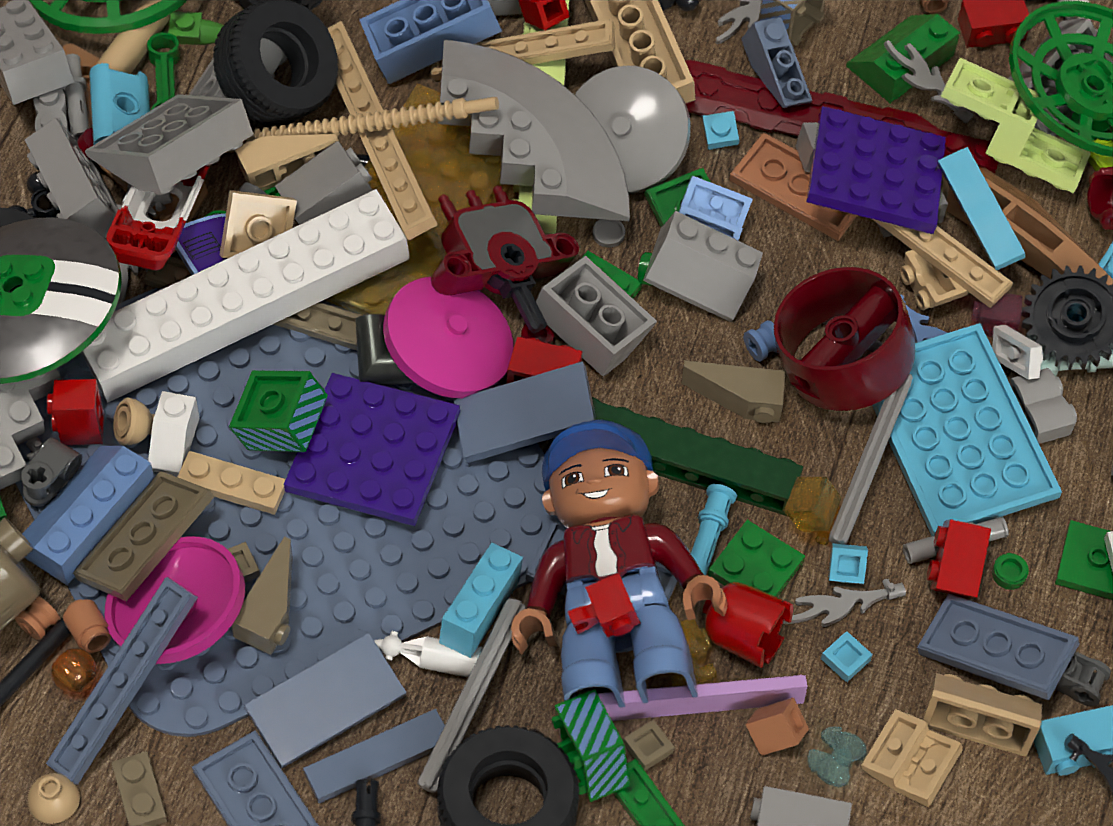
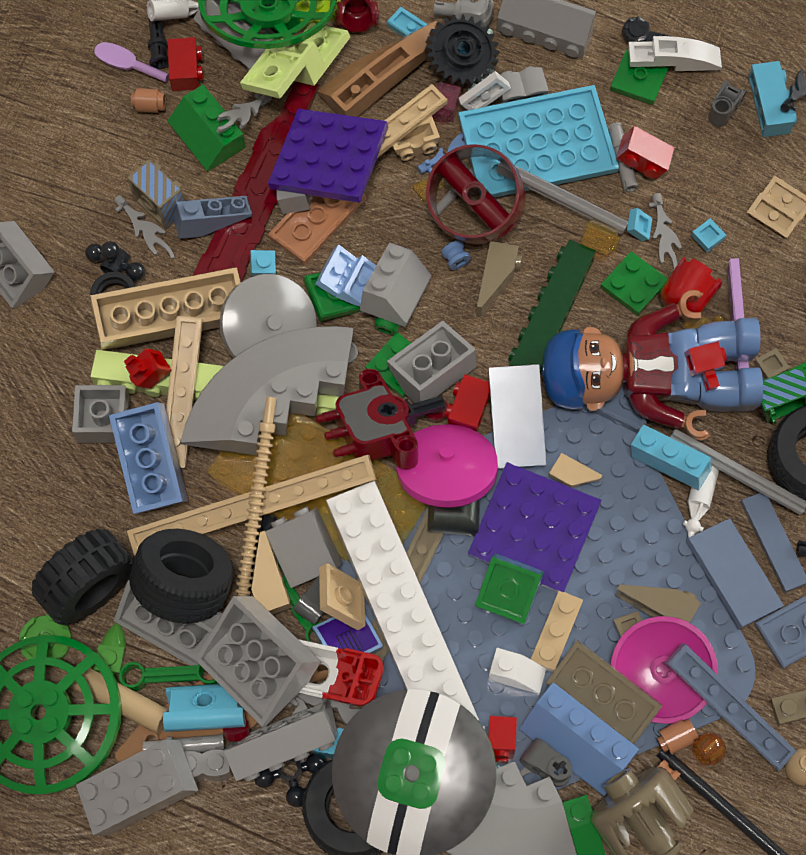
camera: 80 degrees left, 10 degrees up
tan brick [113,397,155,446] -> none
medium azure pin [691,484,737,575] -> none
nougat panel [745,697,809,755] -> none
clear light blue piece [807,727,867,787] -> none
sand blue tile [917,593,1079,700] -> none
tan slope [922,673,1042,757] -> none
medium azure tile [938,147,1025,270] -> none
green tile [992,553,1029,590] -> none
none -> tan tile [549,453,603,488]

